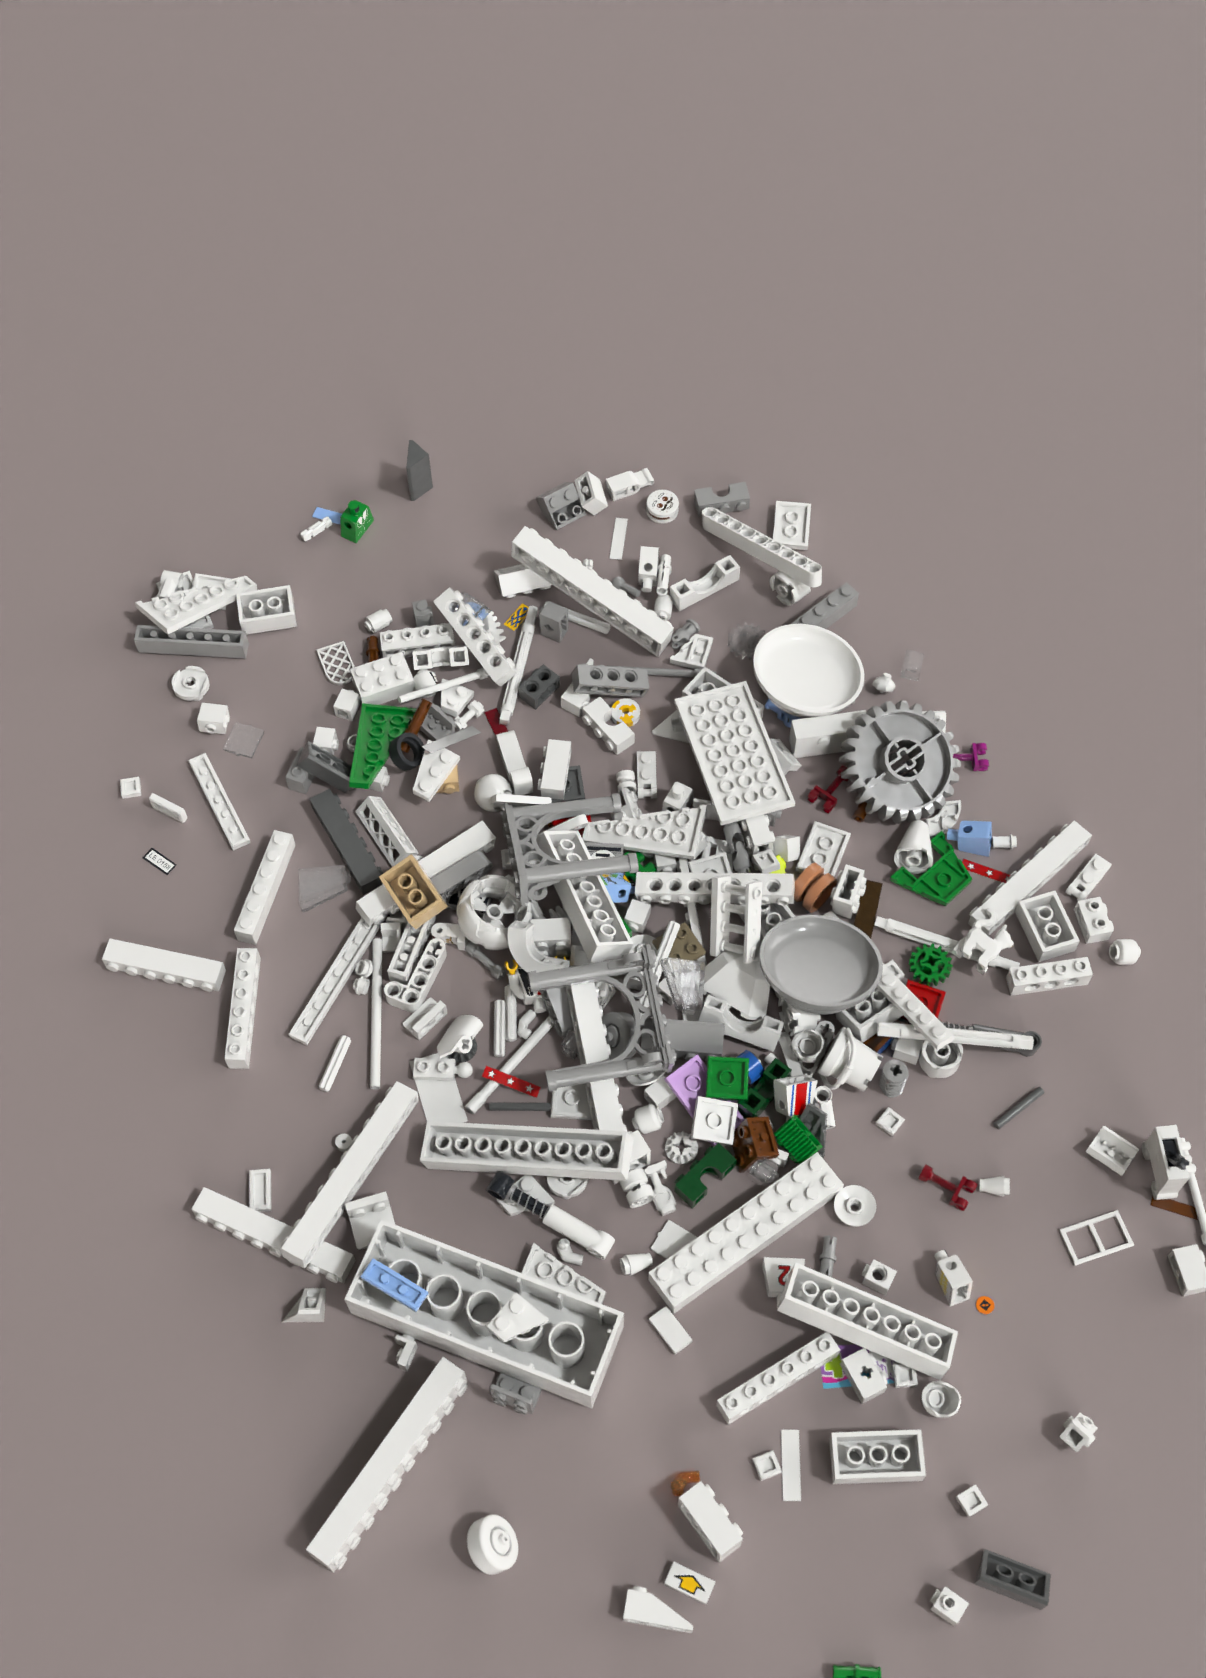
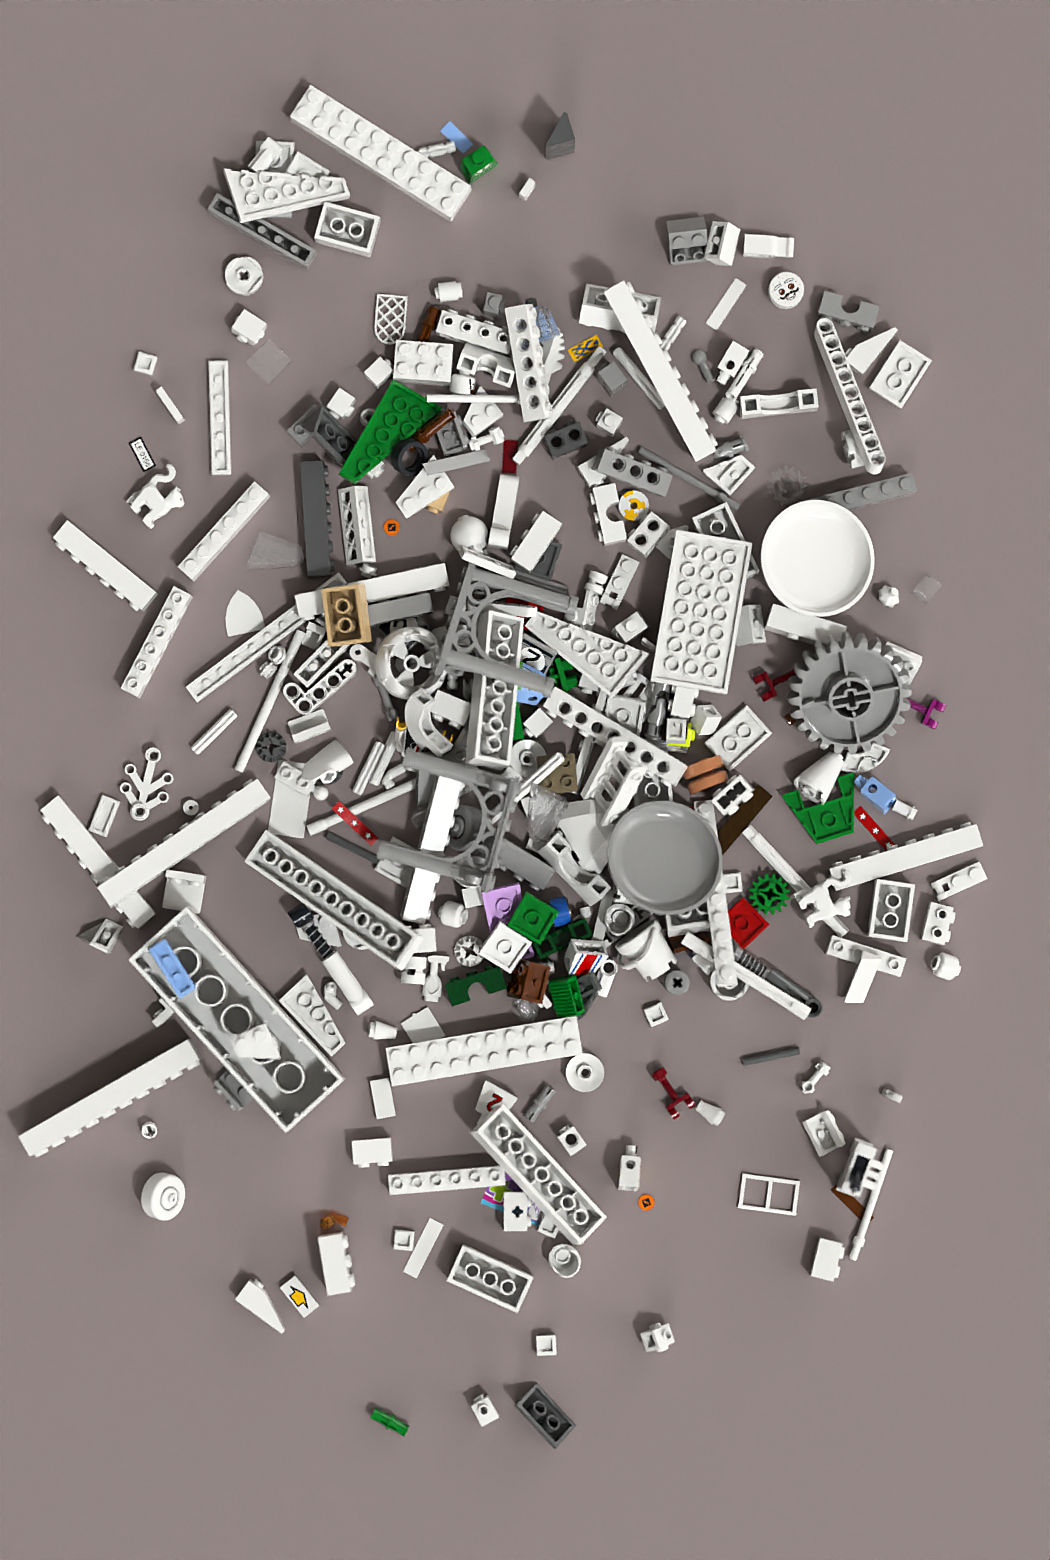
camera: 25 degrees right, 25 degrees up
none -> white plant [120,747,174,821]
none -> white animal [126,464,185,529]
none -> white hinge [142,1122,157,1139]
none -> white sticker [225,590,265,637]
none -> dark grey gear [256,732,287,762]
none -> white brick [290,85,471,222]
none -> white brick [352,1137,393,1168]
none -> orange sticker [384,519,400,535]
none -> white tile [519,178,535,201]
none -> white brick [595,408,623,438]
none -> white brick [627,511,670,558]
none -> white bar [801,1061,830,1094]
none -> white slope [844,951,882,1003]
none -> white slope [845,327,898,377]
none -> white tile [881,1088,903,1103]

